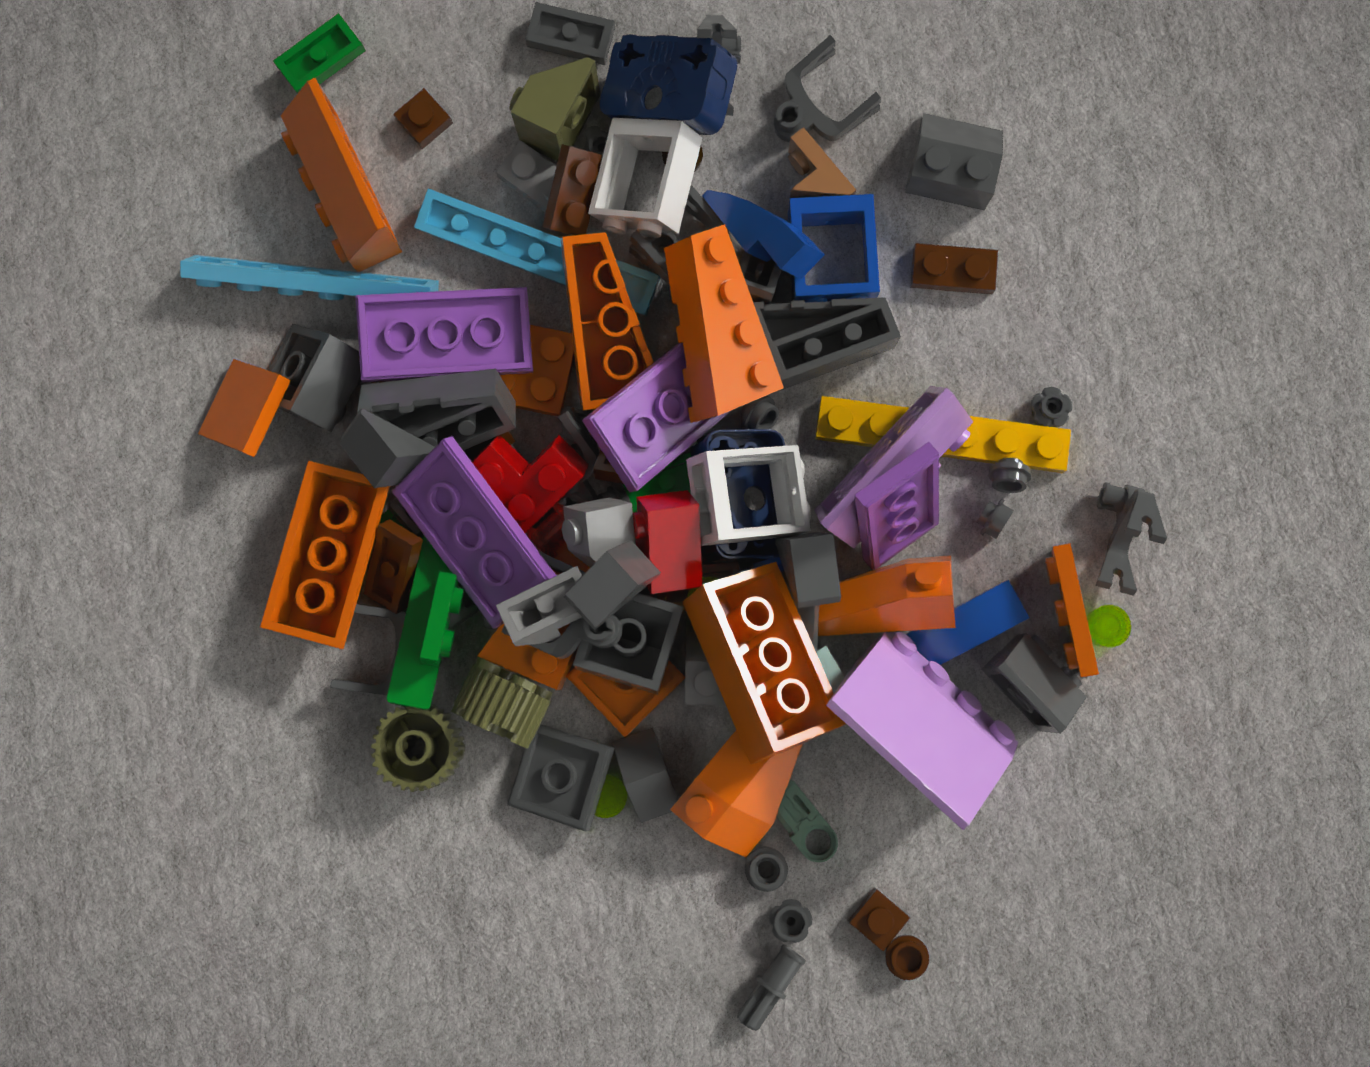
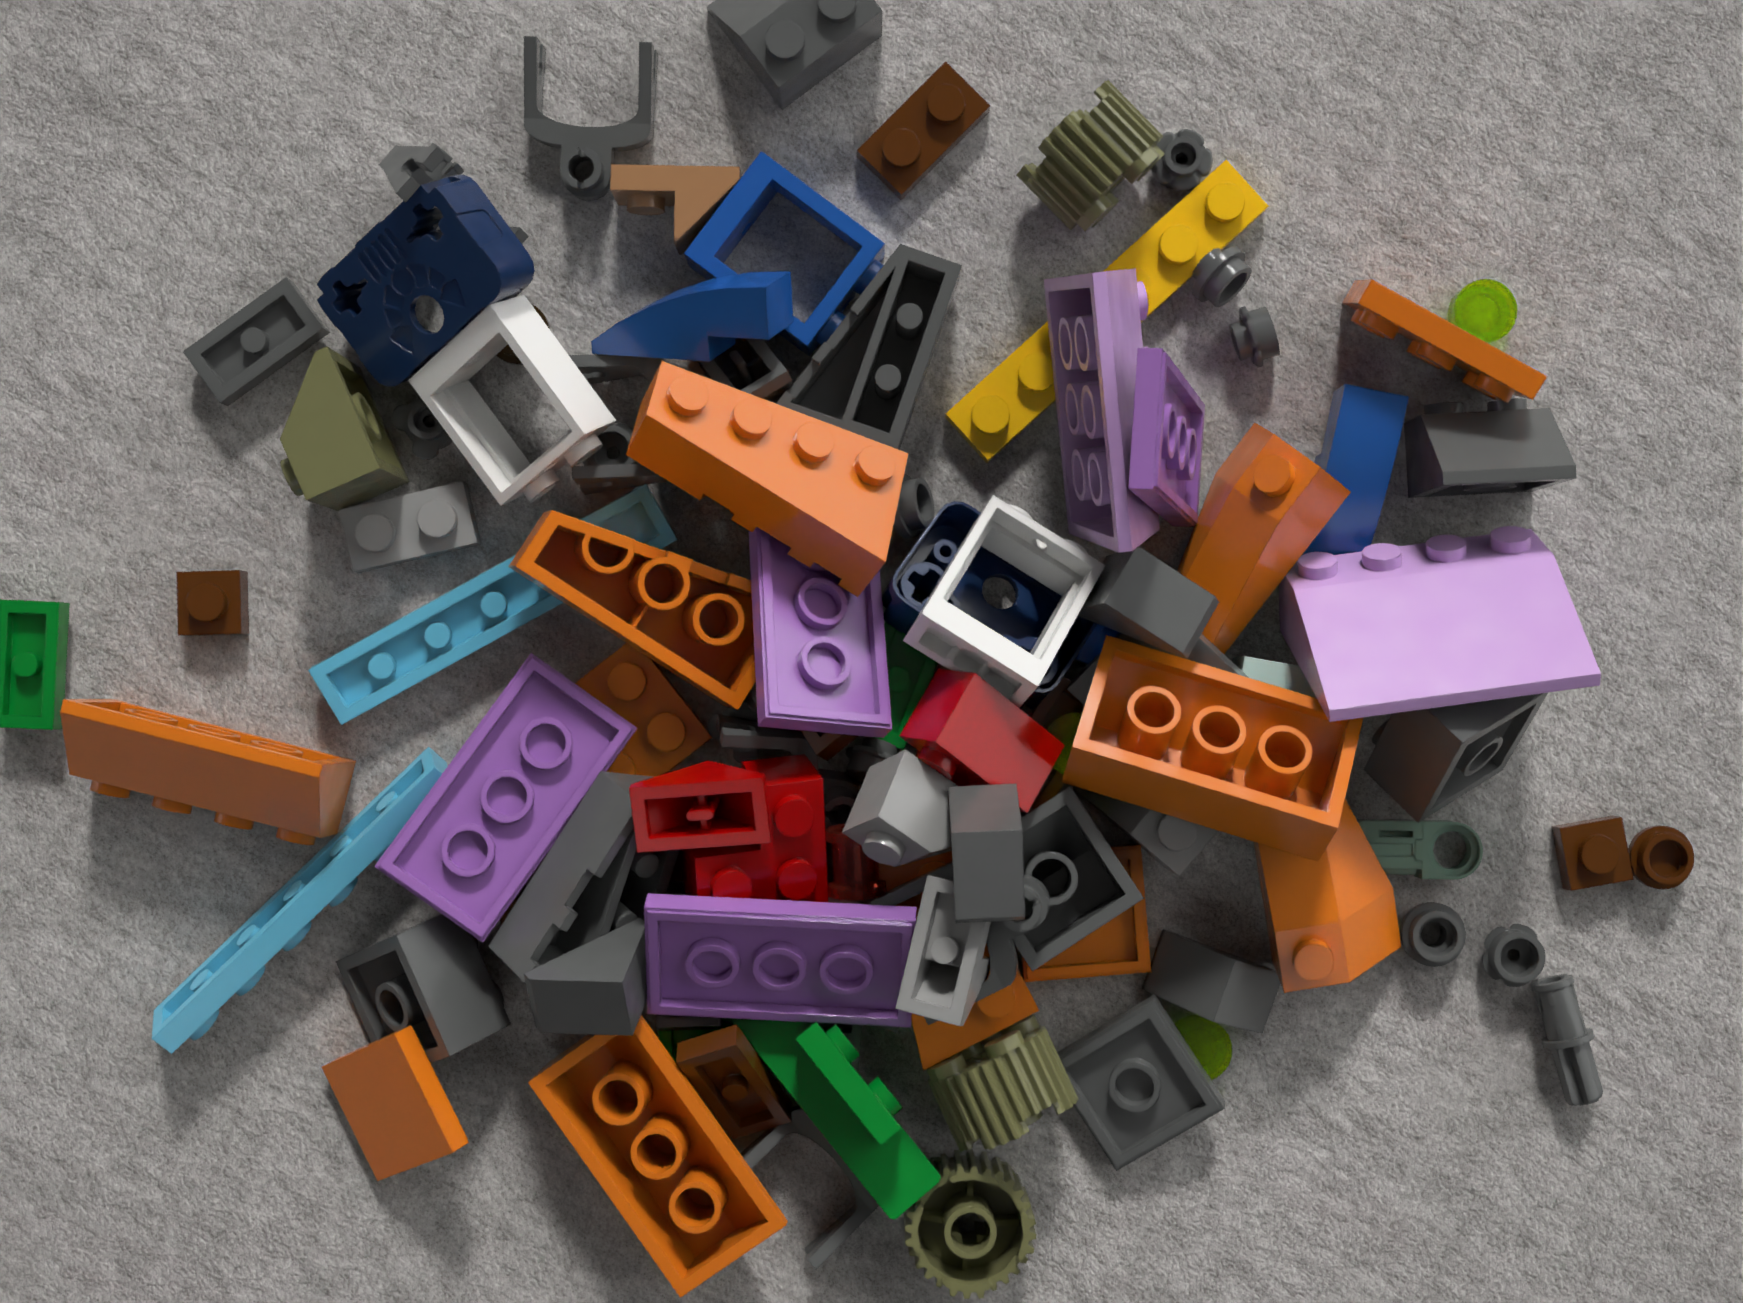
camera: 55 degrees left, 5 degrees up
reddish brown plate [542,144,603,235] -> none
dark grey piece [1095,482,1167,596] -> none
none -> red slope [629,760,772,853]
none -> olive brick [1016,80,1165,232]
none -> dark grey slope [1363,693,1548,823]

